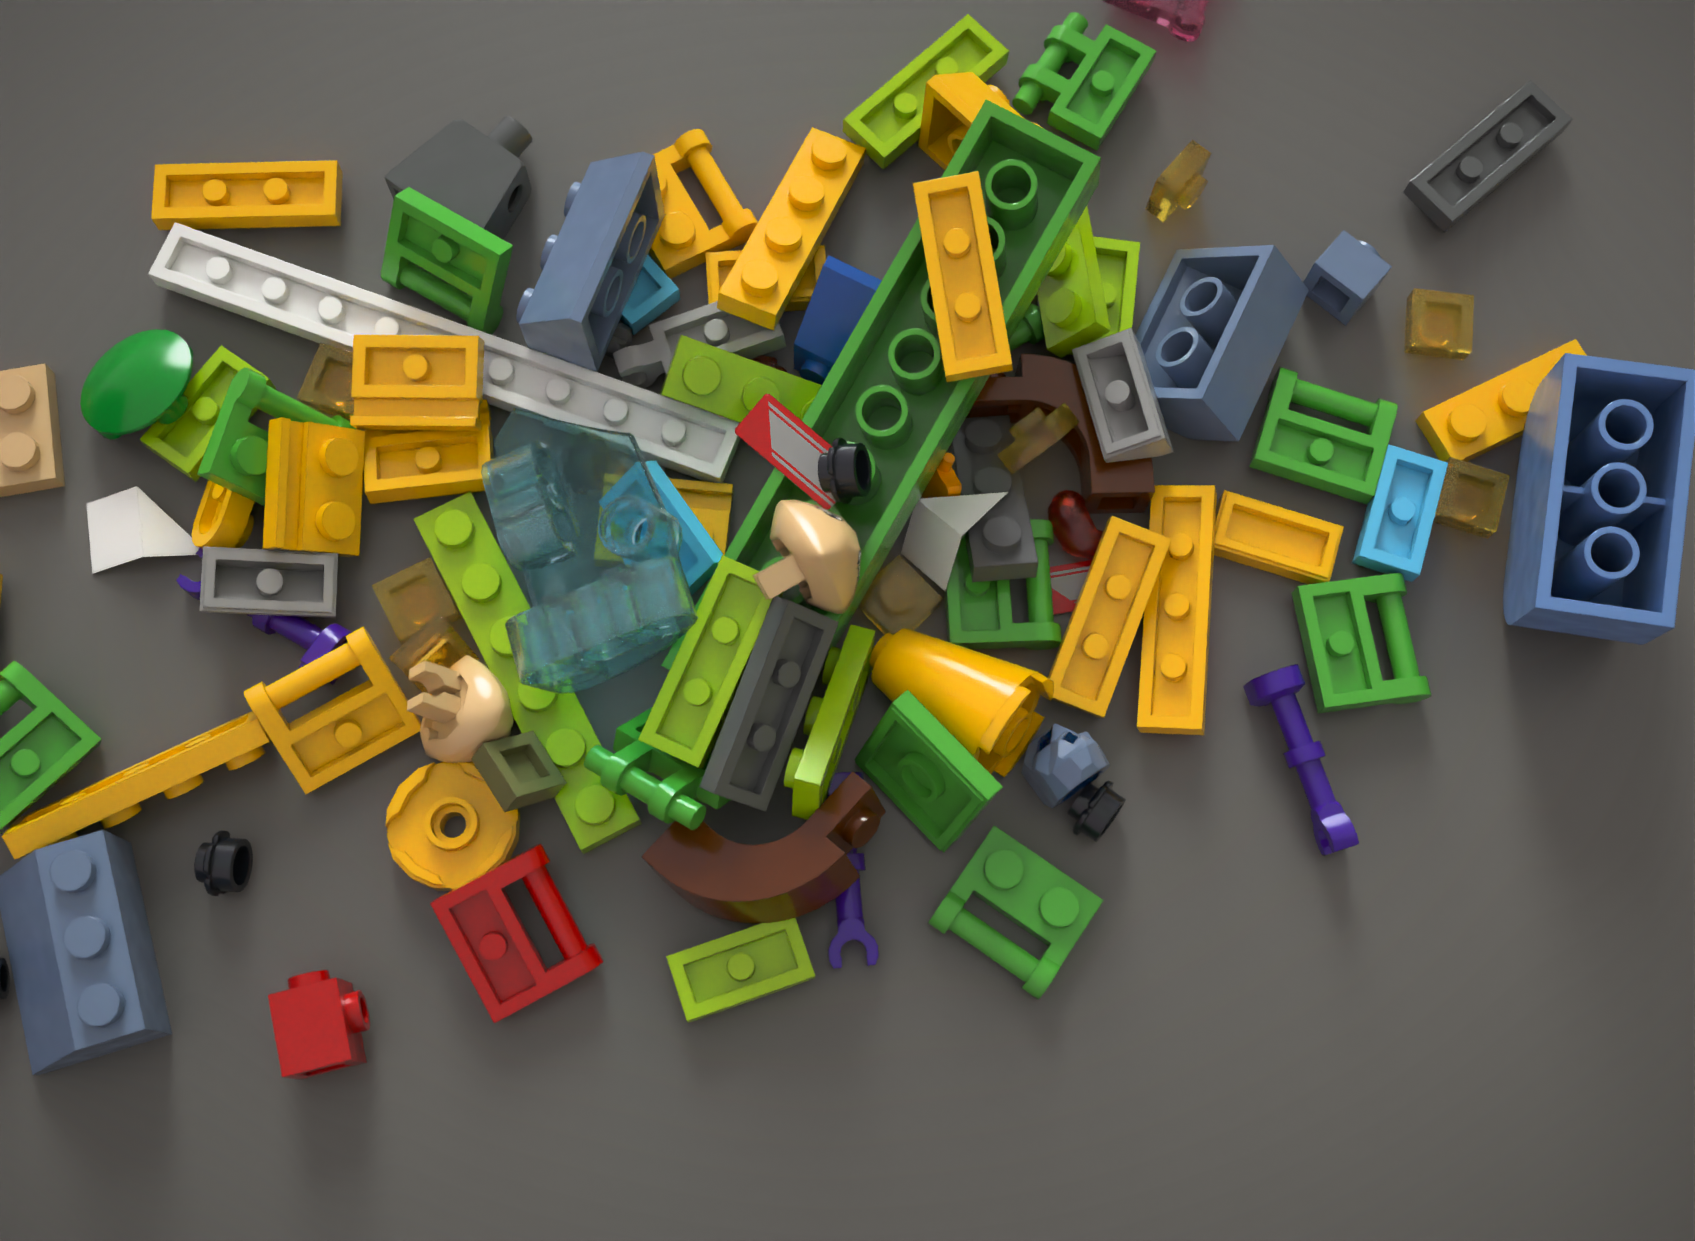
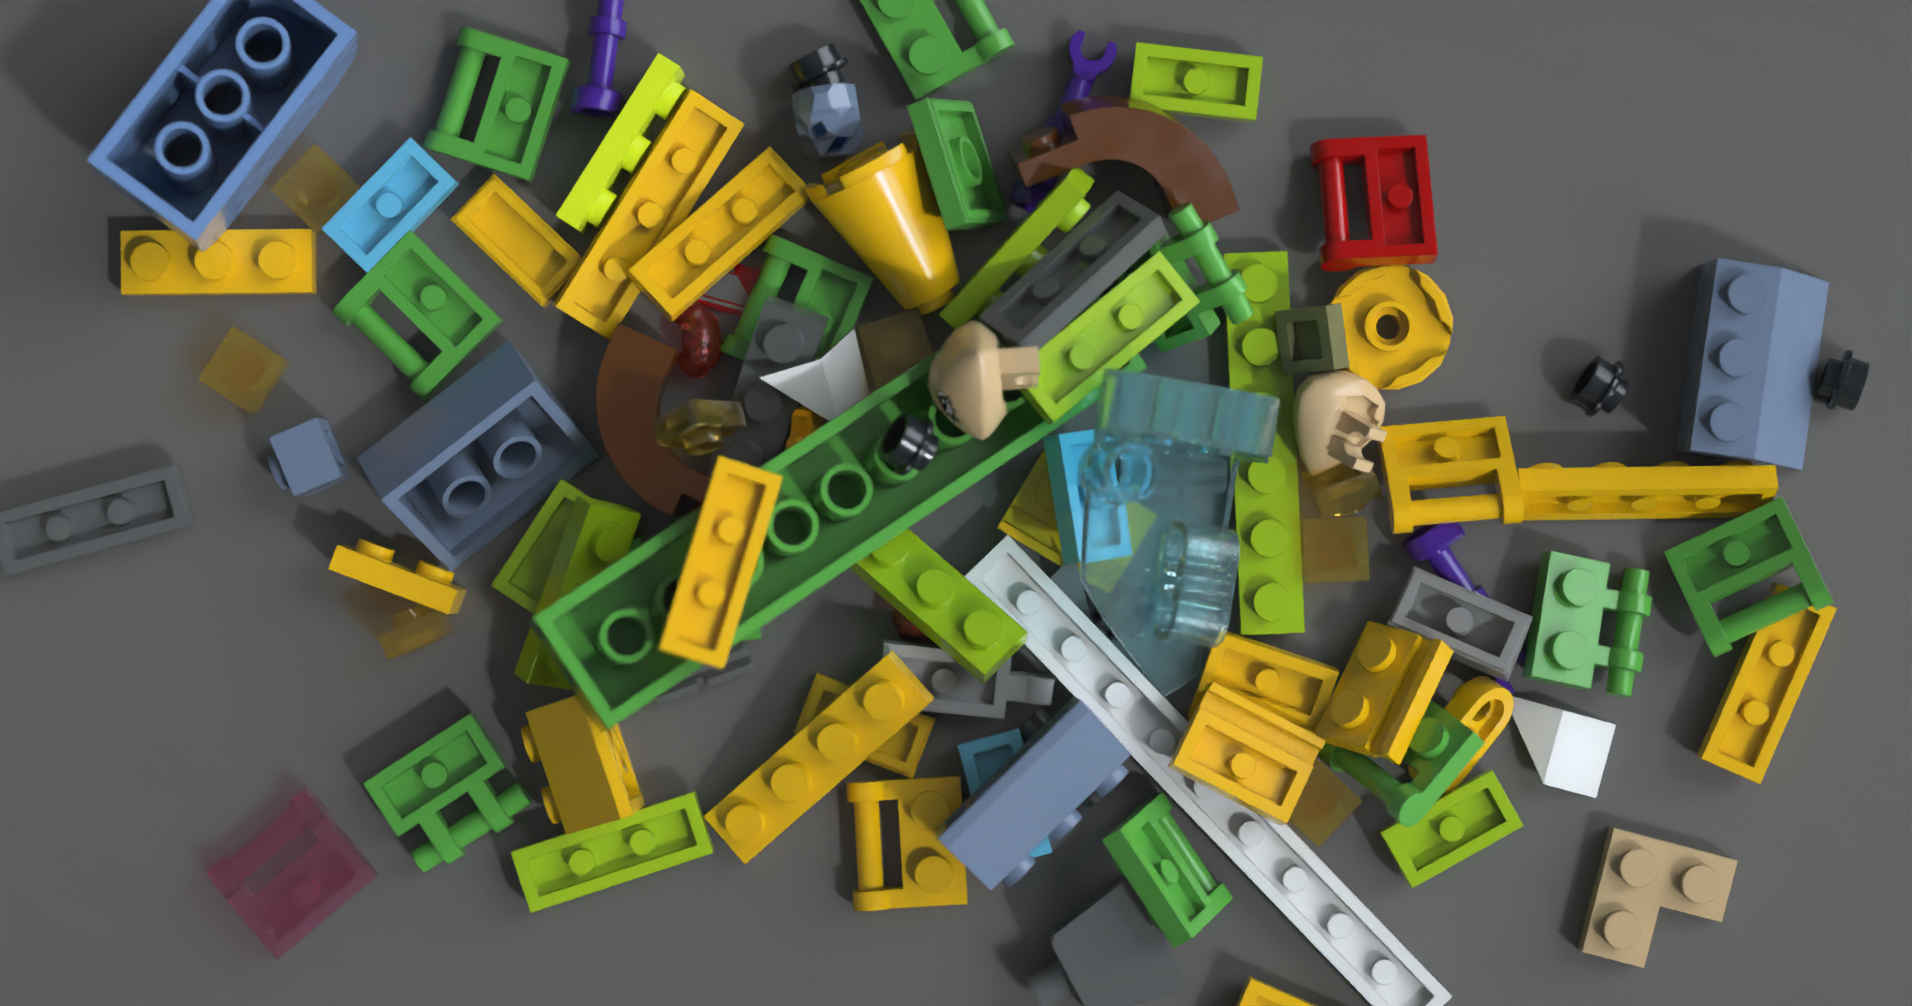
camera: 145 degrees left, 15 degrees up
green dish [80,329,193,440] -> none
red brick [268,970,370,1080] -> none
sticker [735,394,836,510] -> none
blue slope [794,255,882,385] -> none
light grey slope [1072,328,1173,463] -> none
none -> yellow plate [328,538,467,614]
none -> neon yellow plate [555,53,687,235]
none -> bright green plate [1522,551,1653,698]

